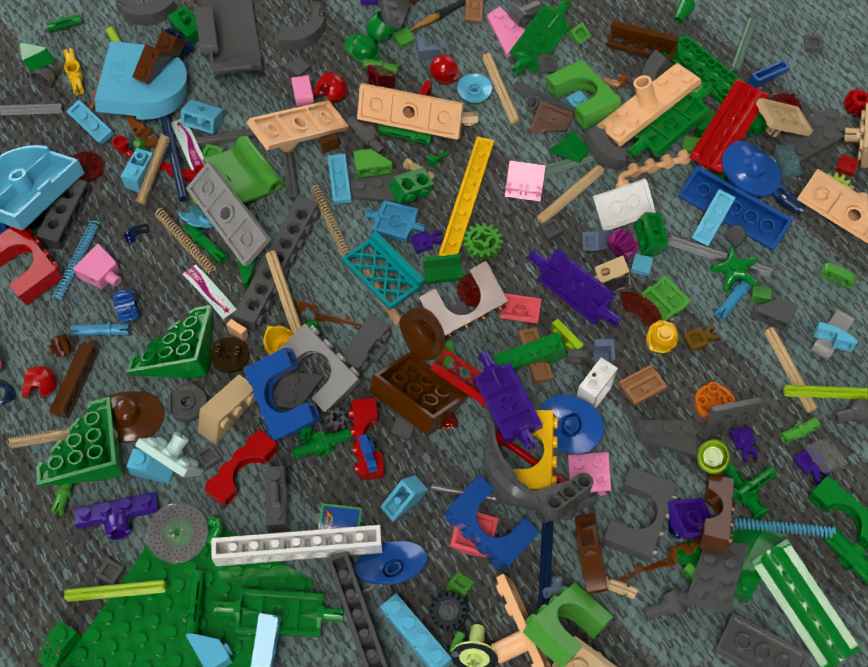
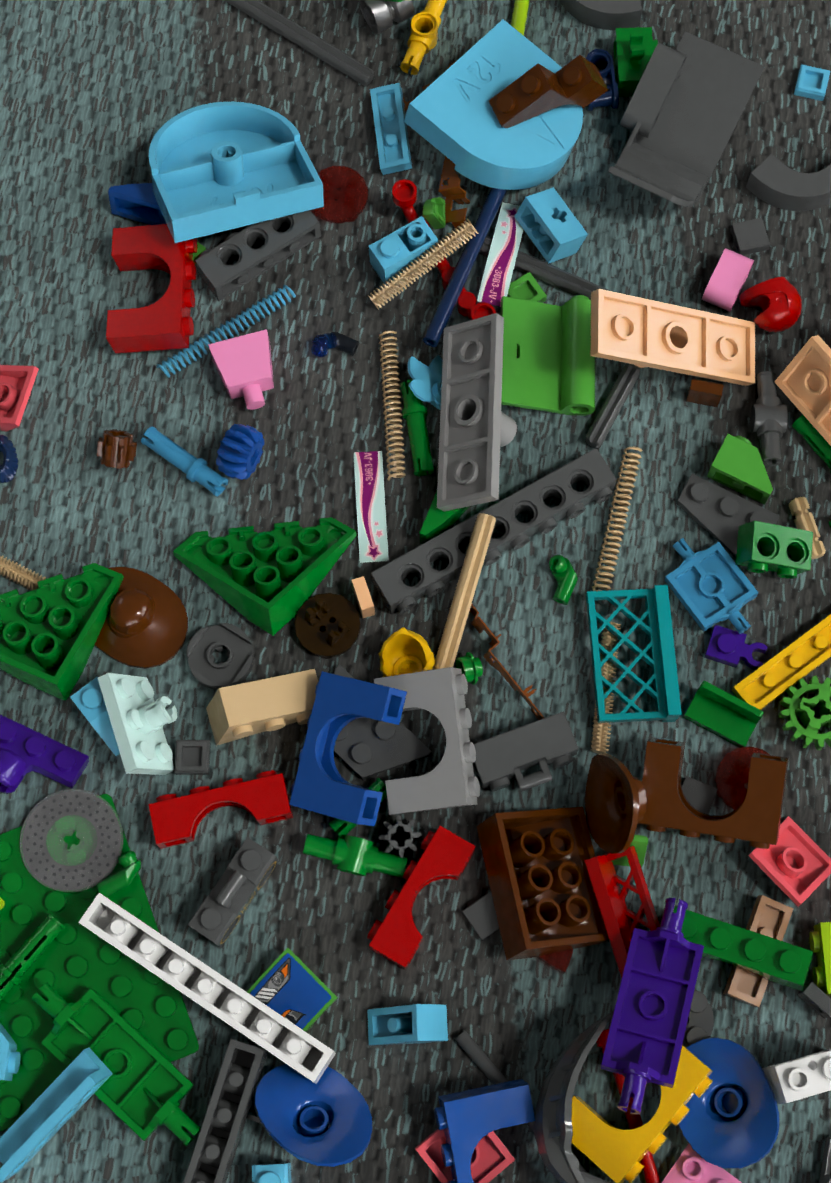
camera: 40 degrees right, 10 degrees up
red helmet [22,366,57,399] -> none
reddish brown fence [49,340,99,419] -> none
medium azure plate [328,154,352,205] -> none
blue plate [358,434,377,473] -> none
none -> green arm [549,555,578,605]

